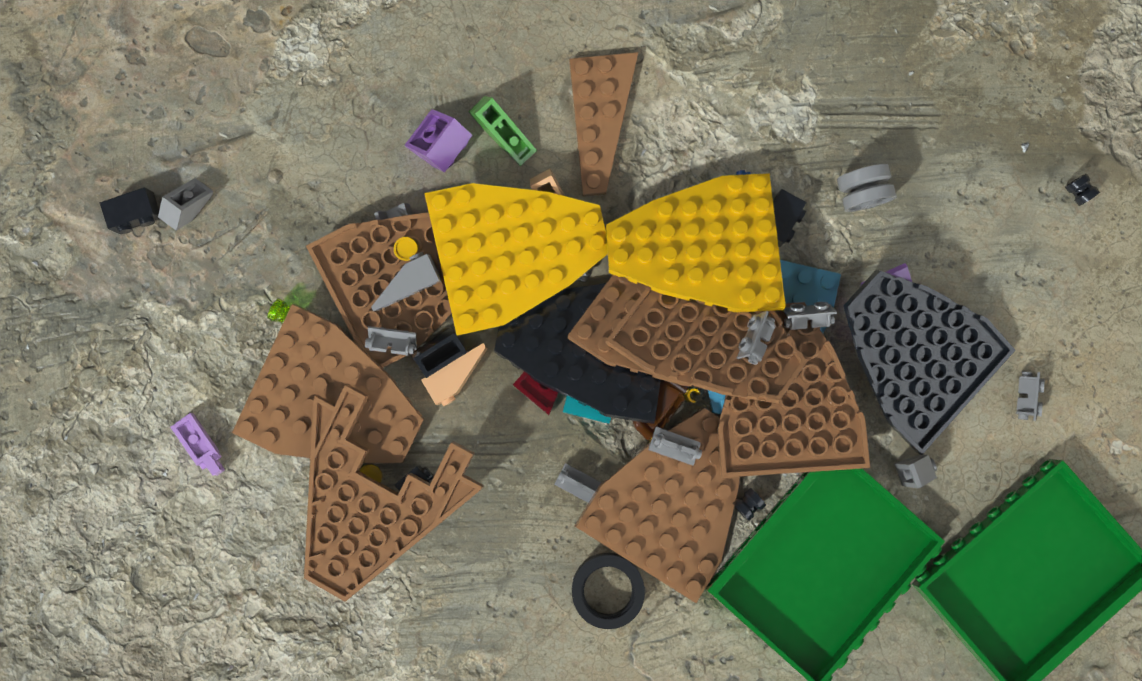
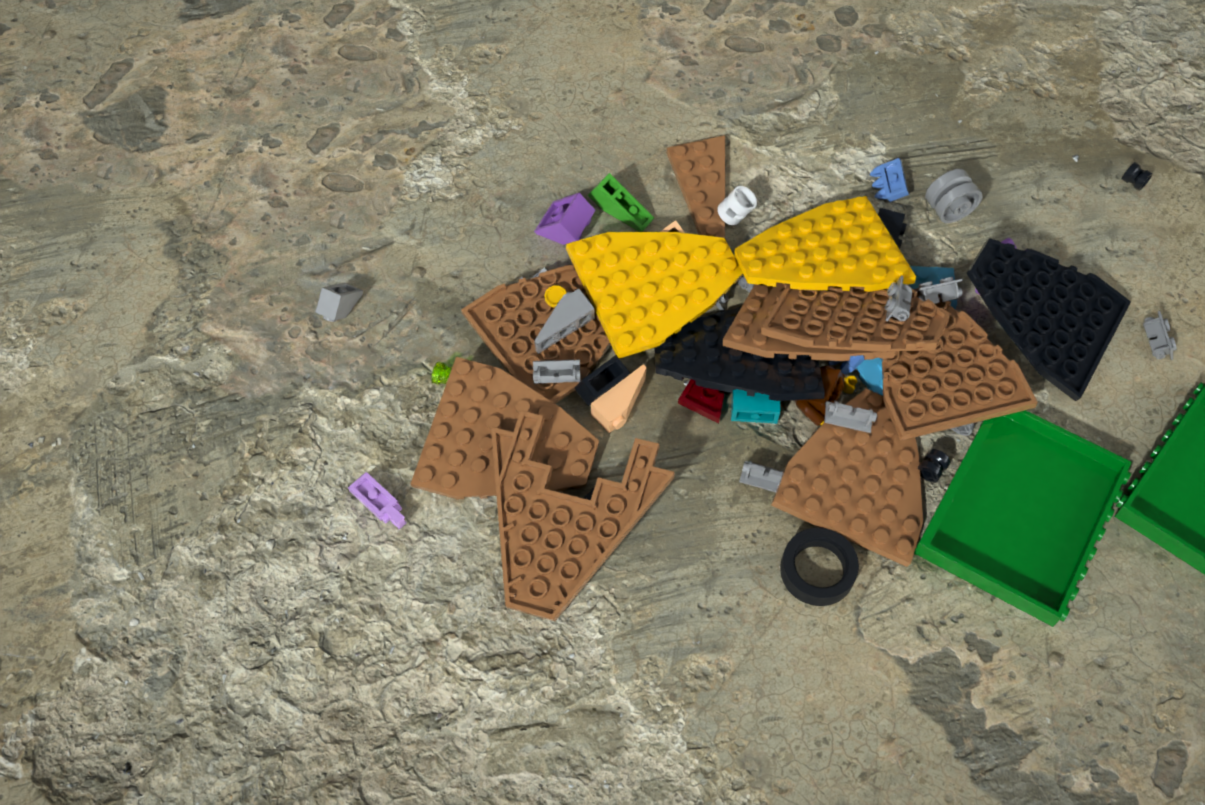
camera: 10 degrees left, 25 degrees down
black brick [99,187,160,234] -> none
light grey slope [894,454,937,488] -> none
none -> white wheel [717,186,757,226]
none -> medium blue plate [870,158,909,202]

